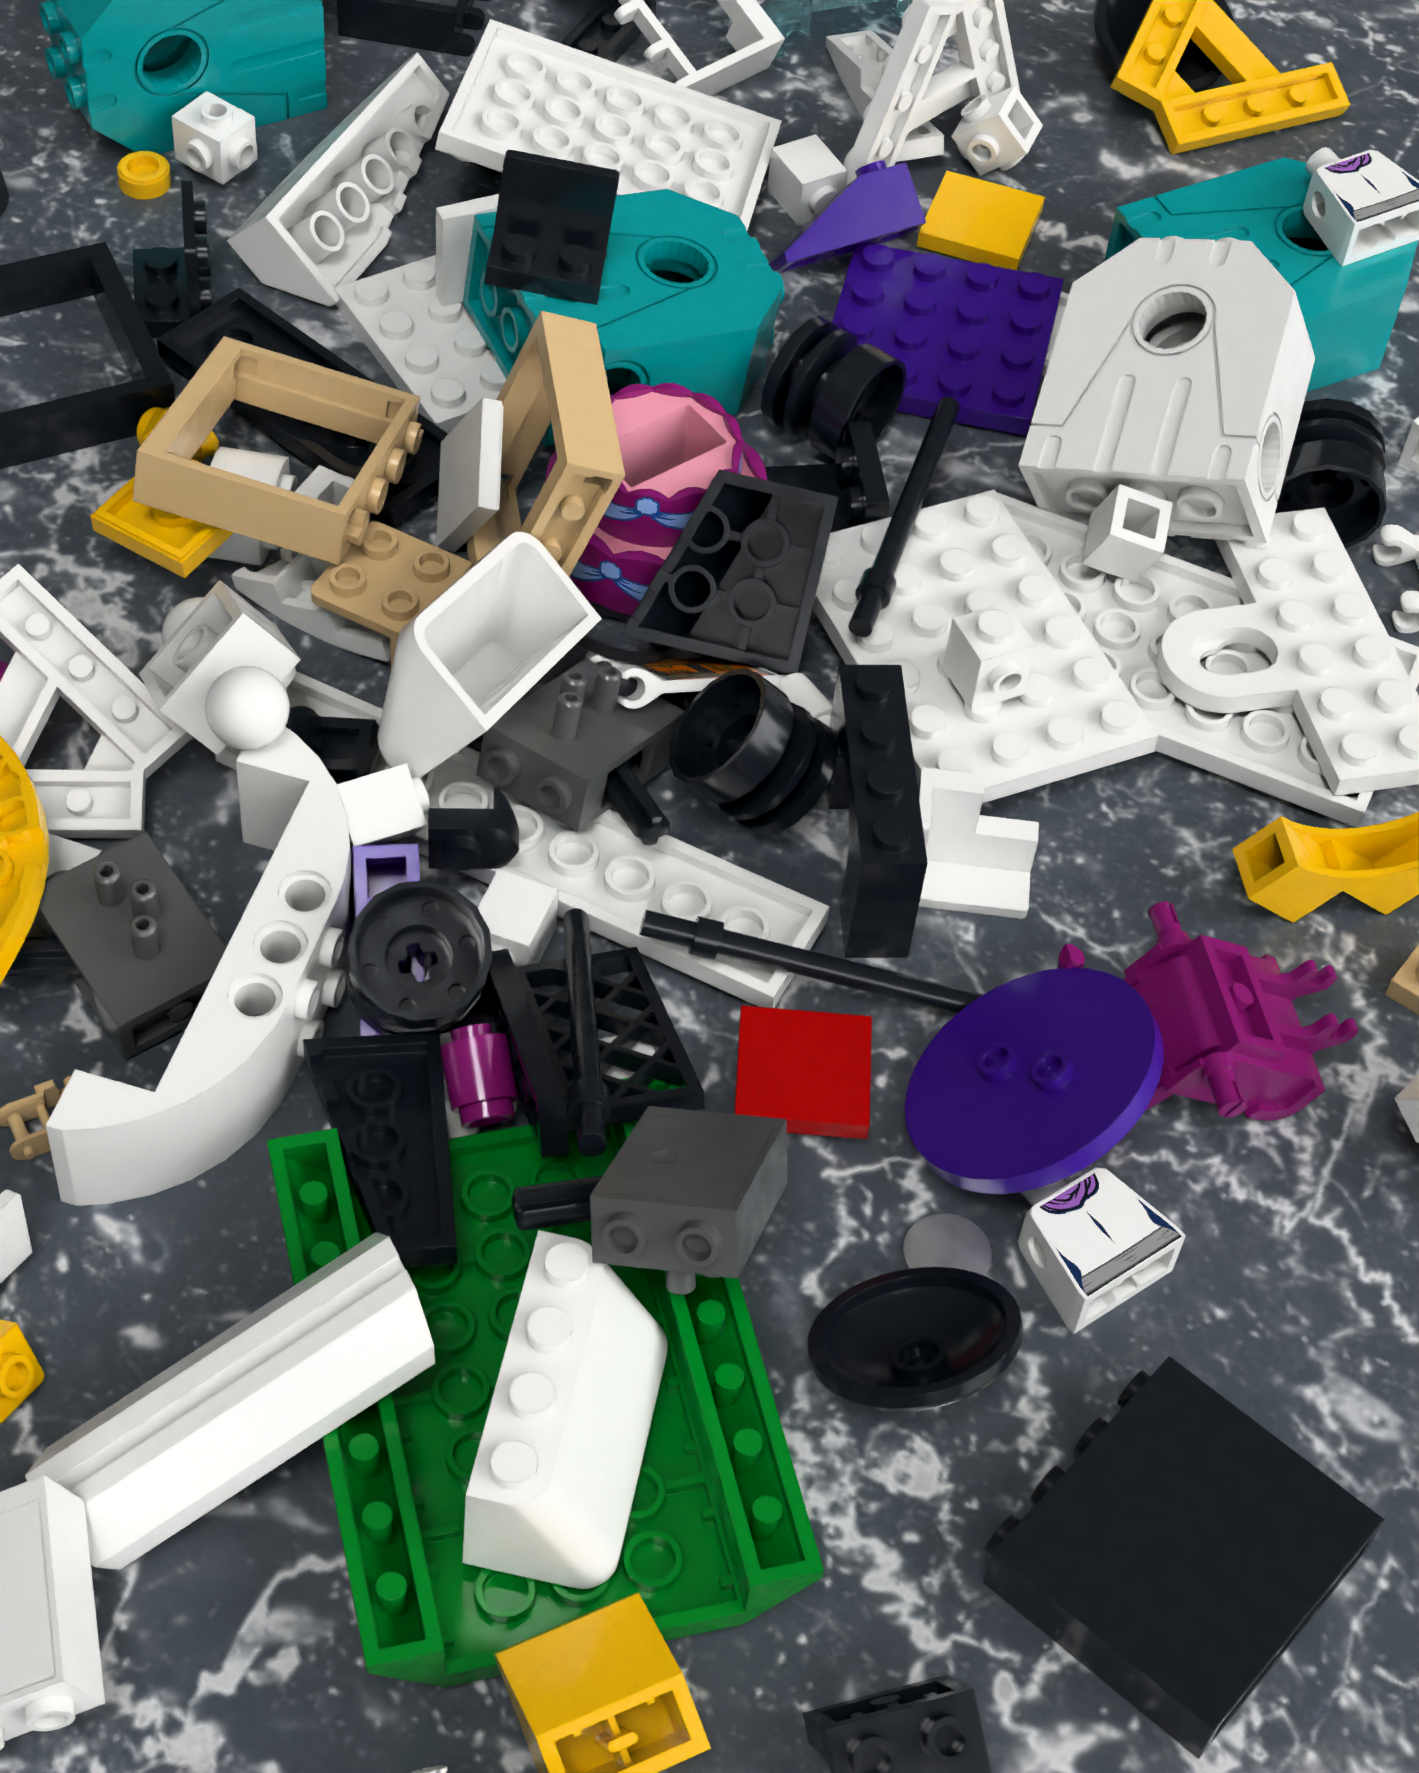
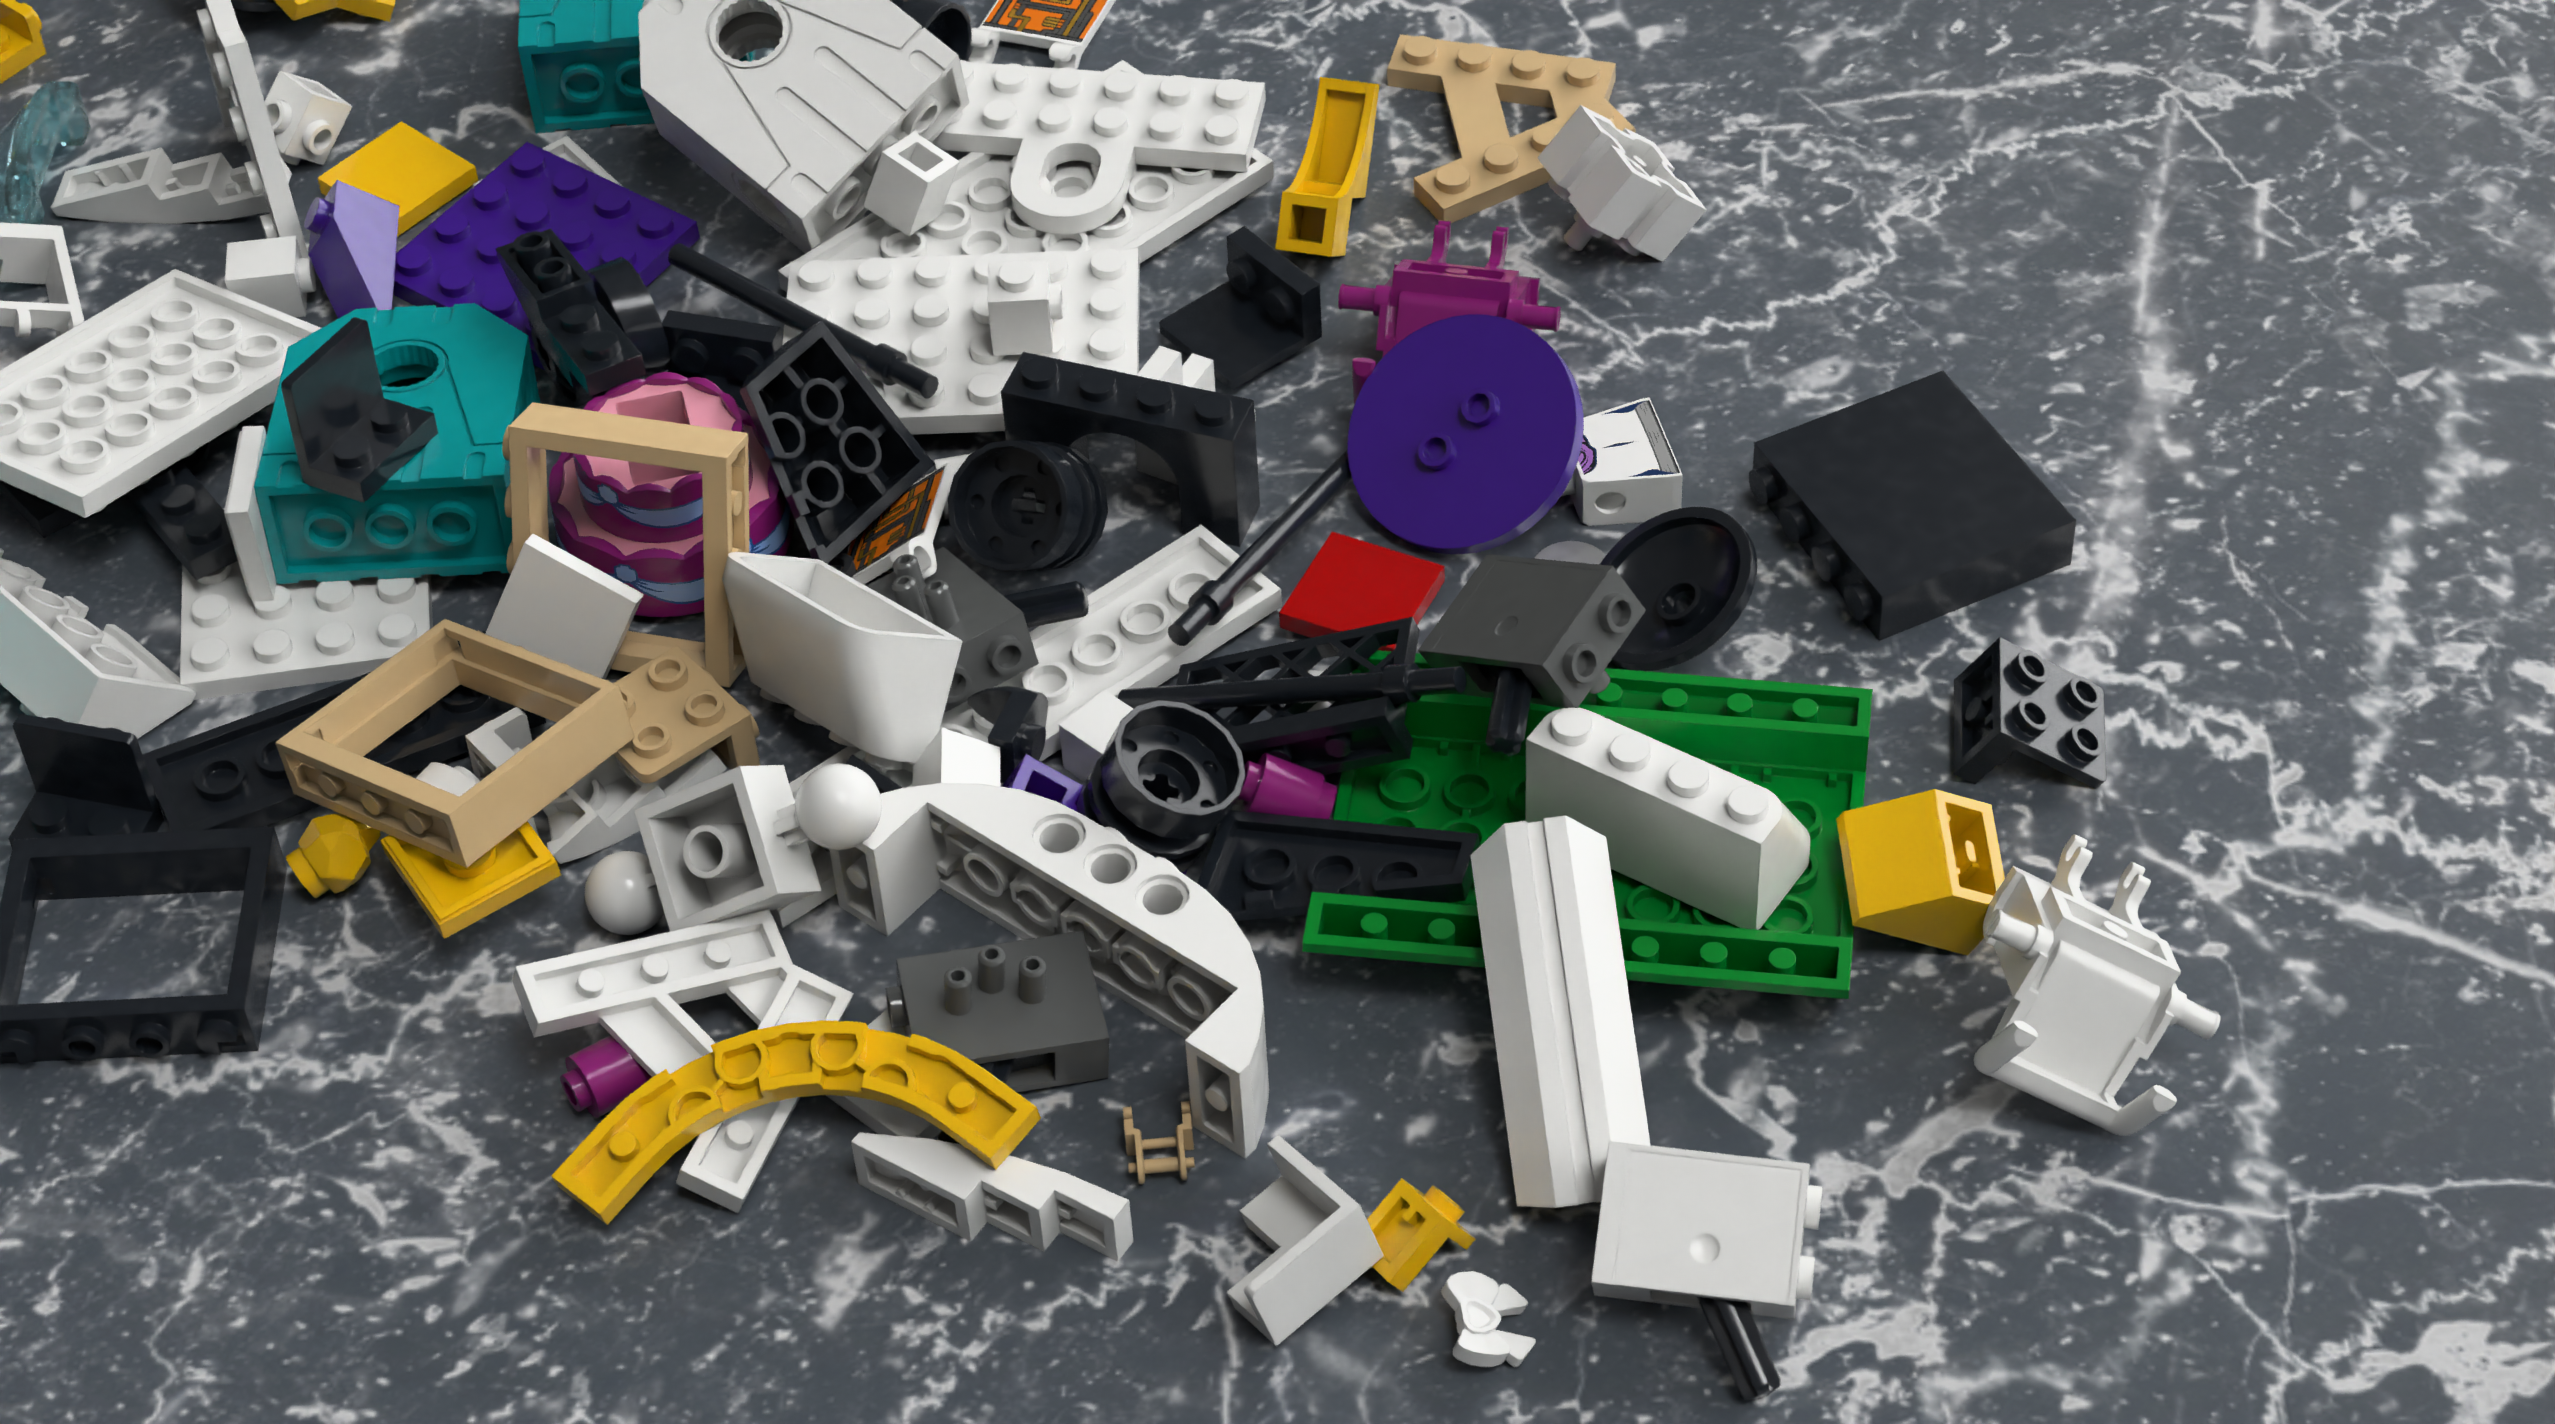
camera: 60 degrees left, 5 degrees down
none -> black slope [495,228,647,396]
none -> black bracket [1159,226,1322,389]

